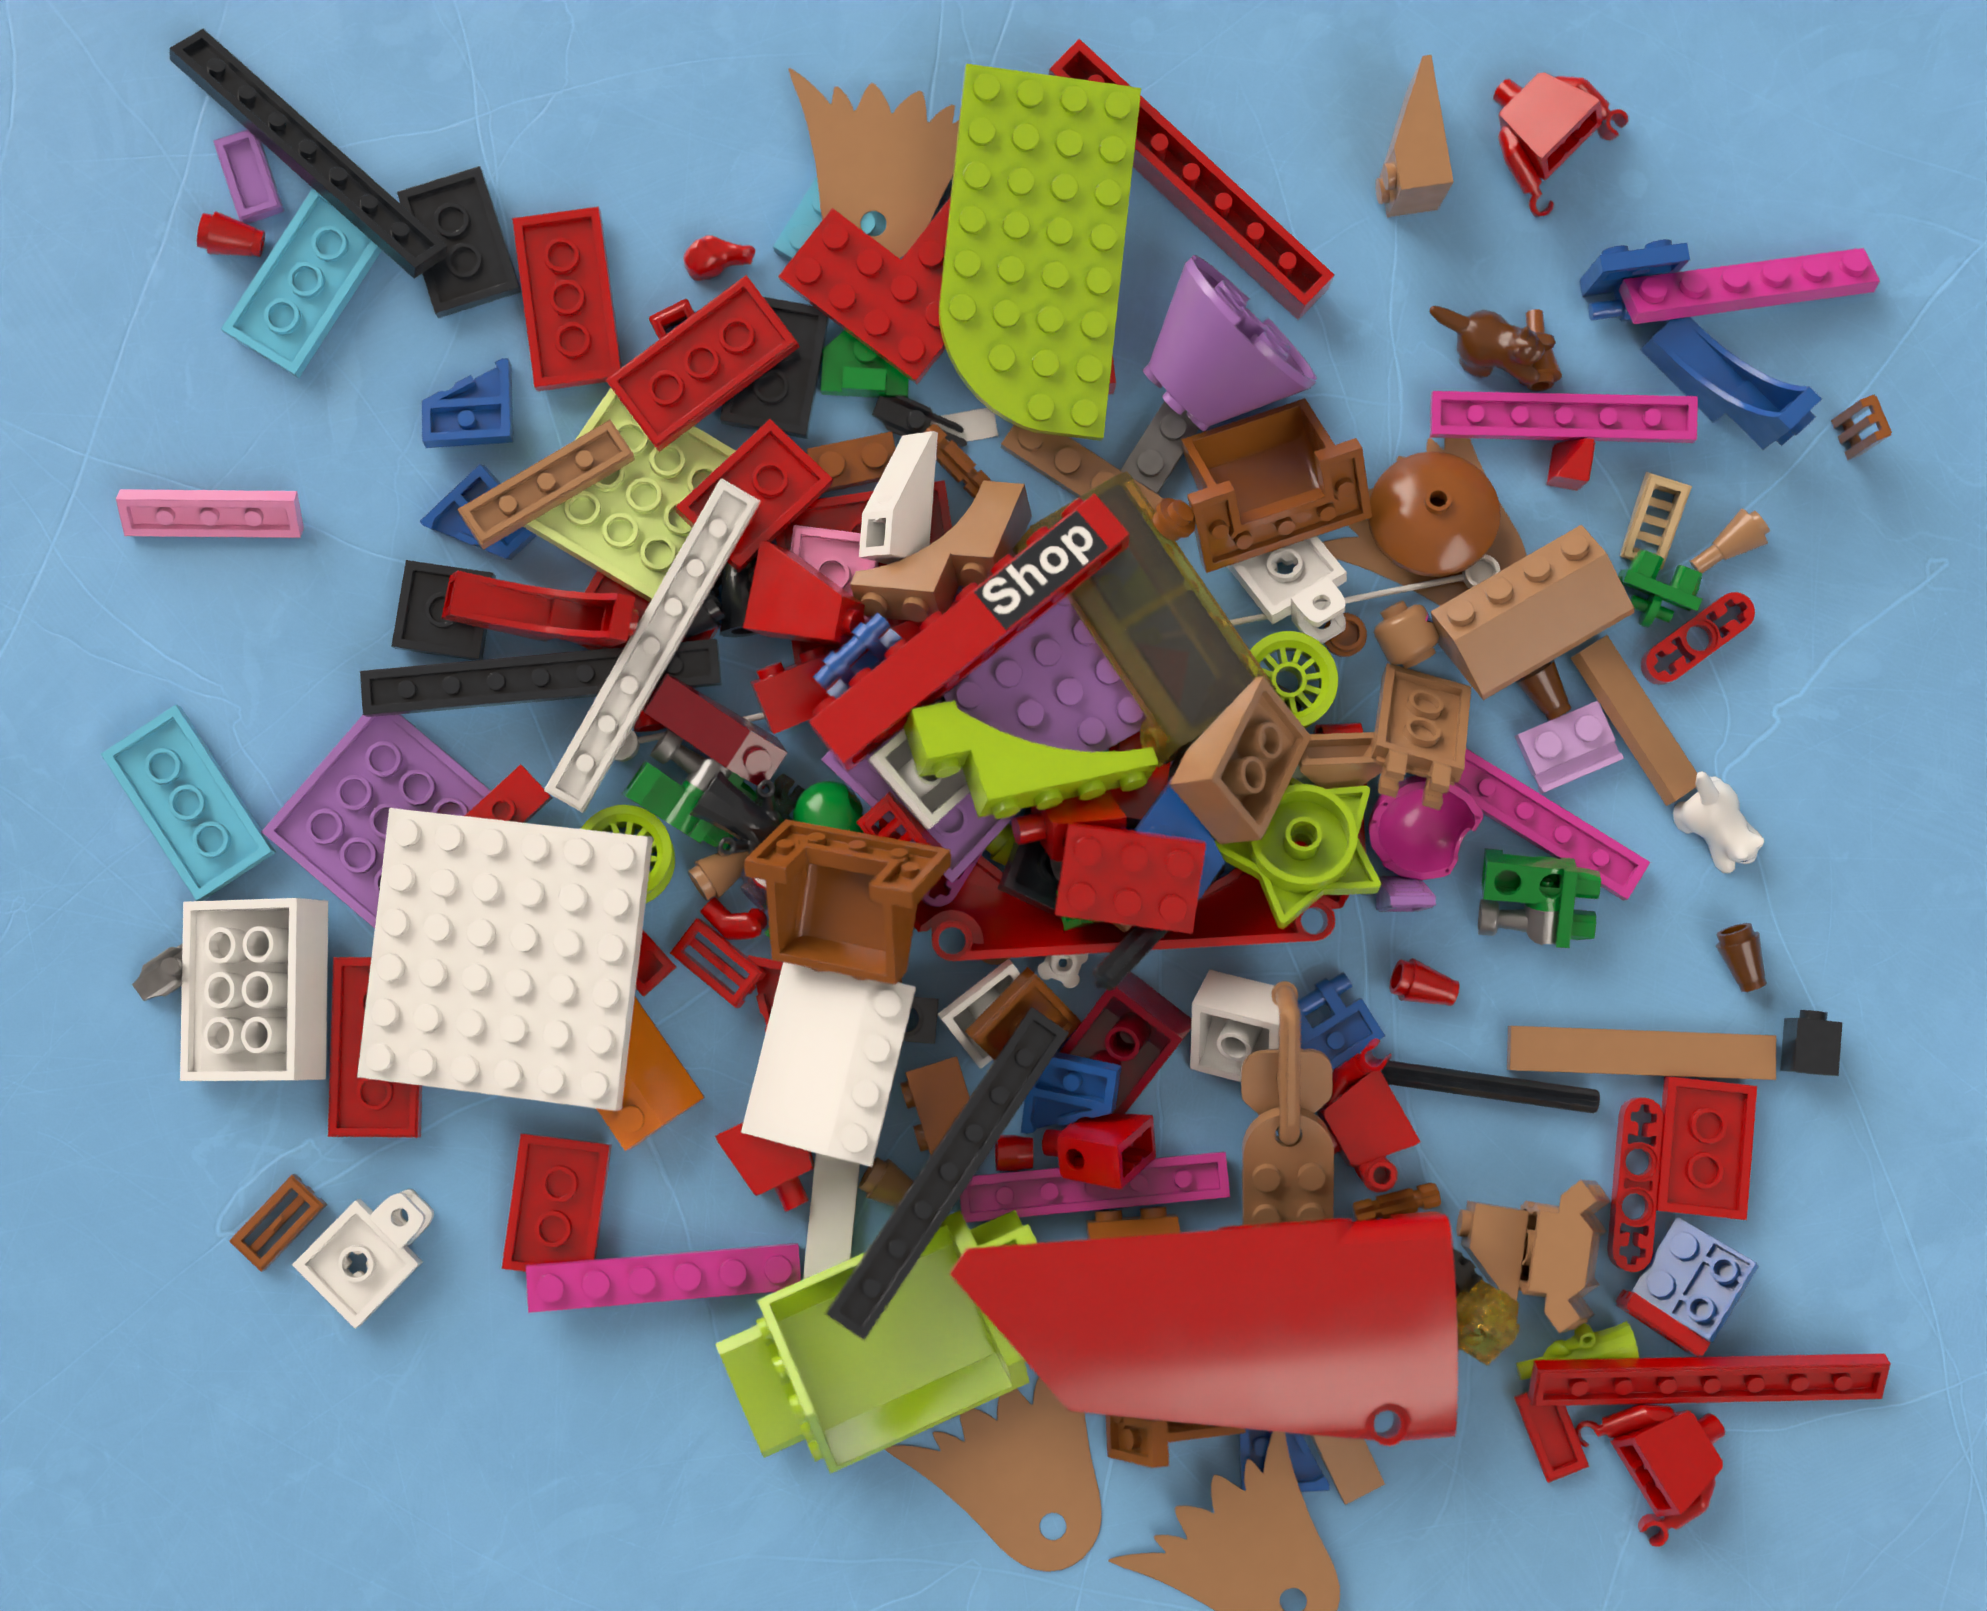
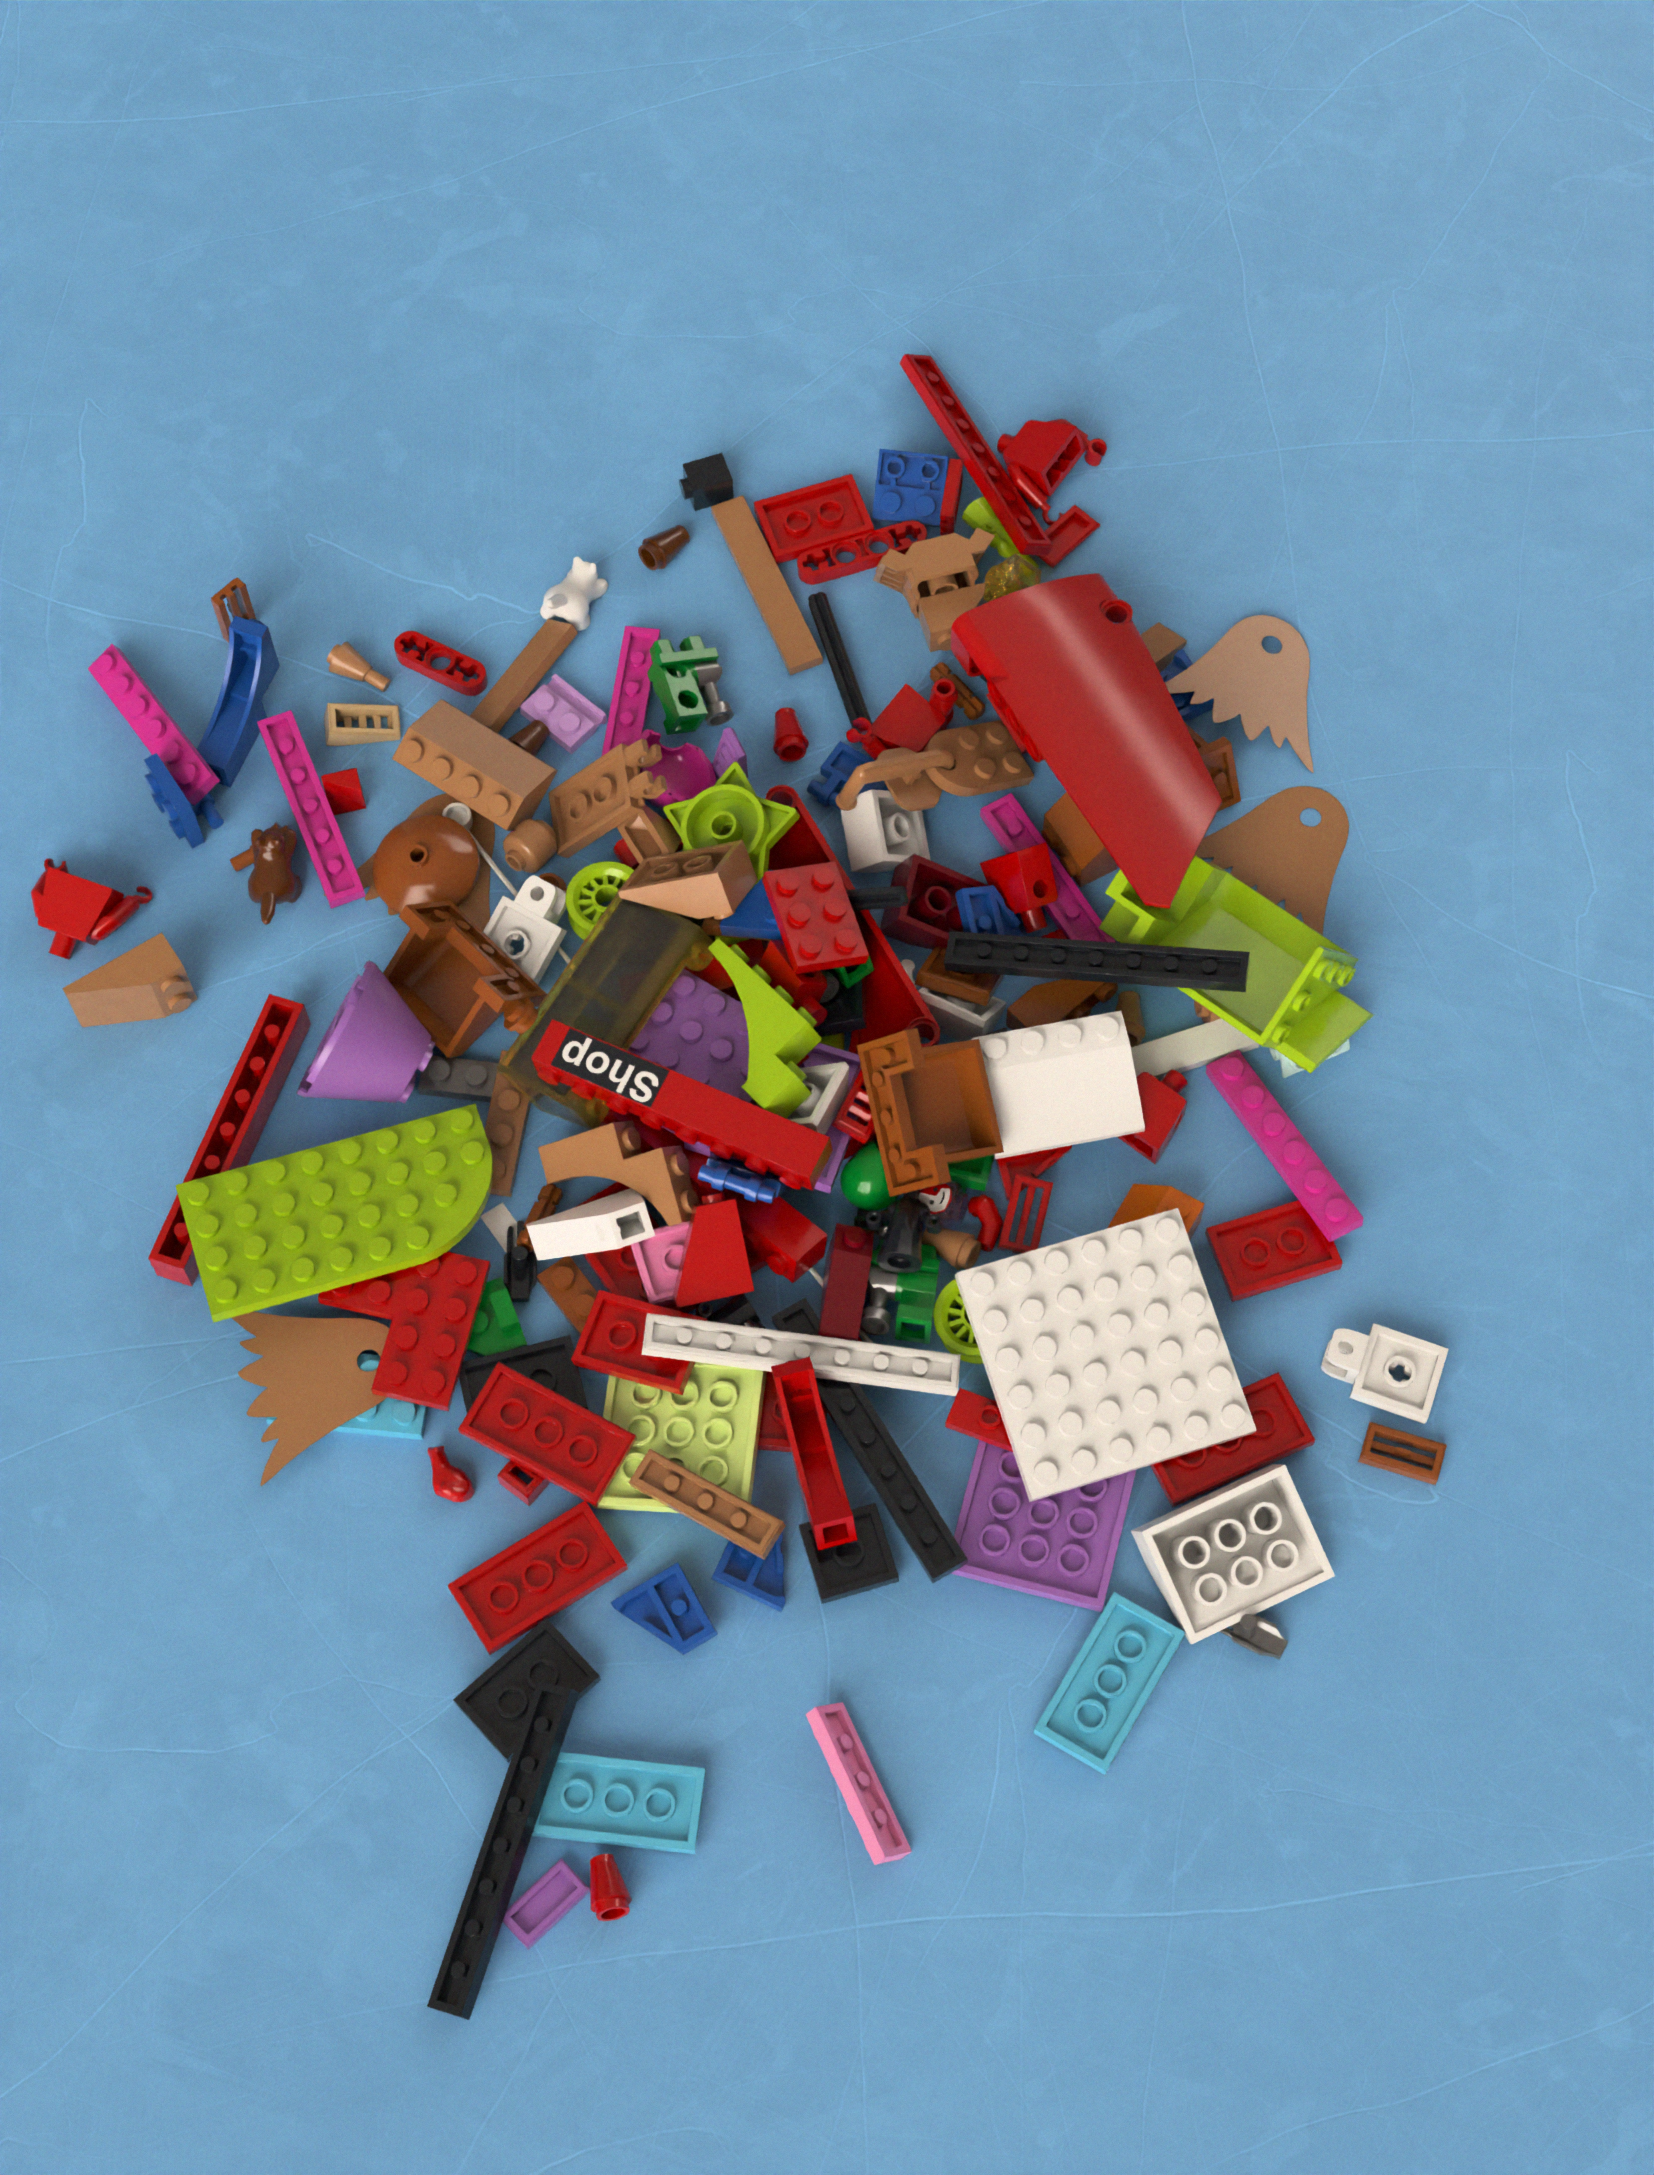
camera: 105 degrees left, 20 degrees down
green hips [1618,550,1703,628] -> none

